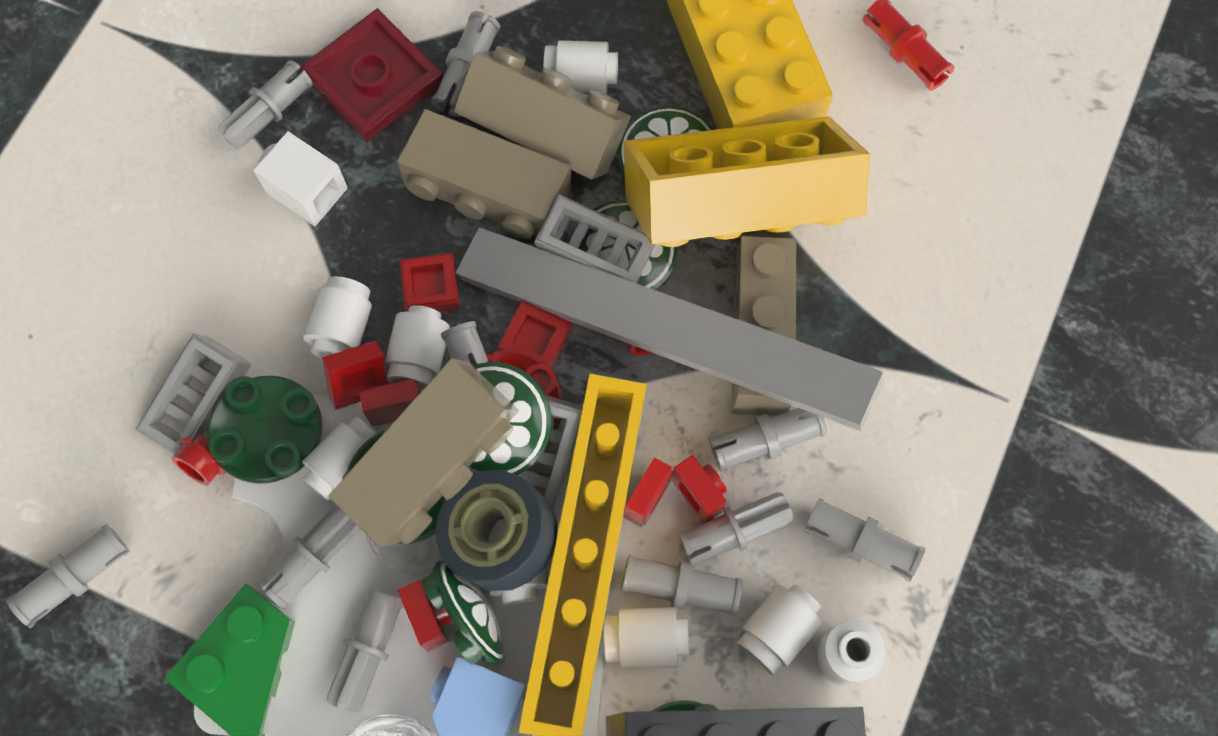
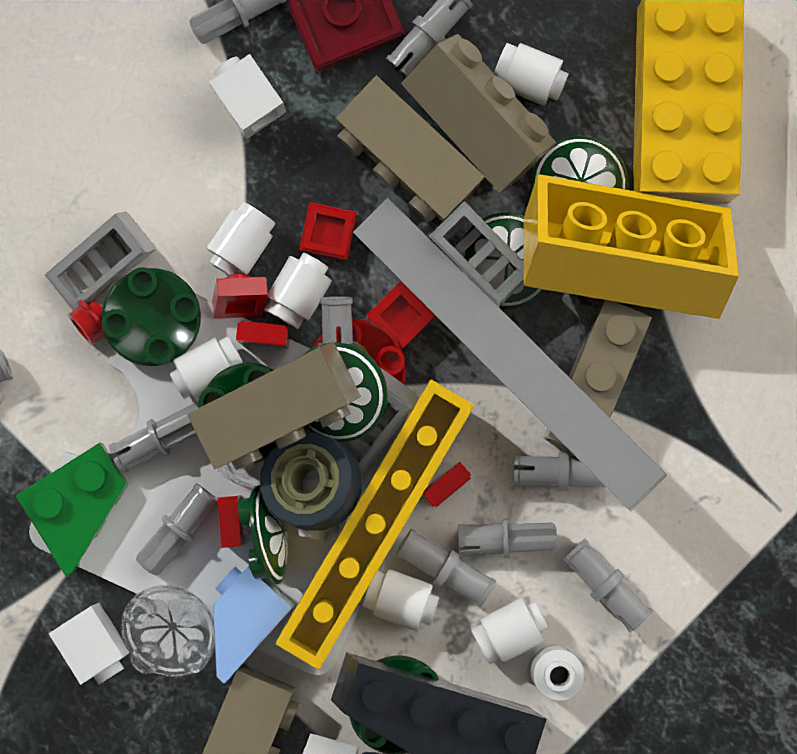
camera: 20 degrees right, 15 degrees up
red plate [671,455,727,524] -> none

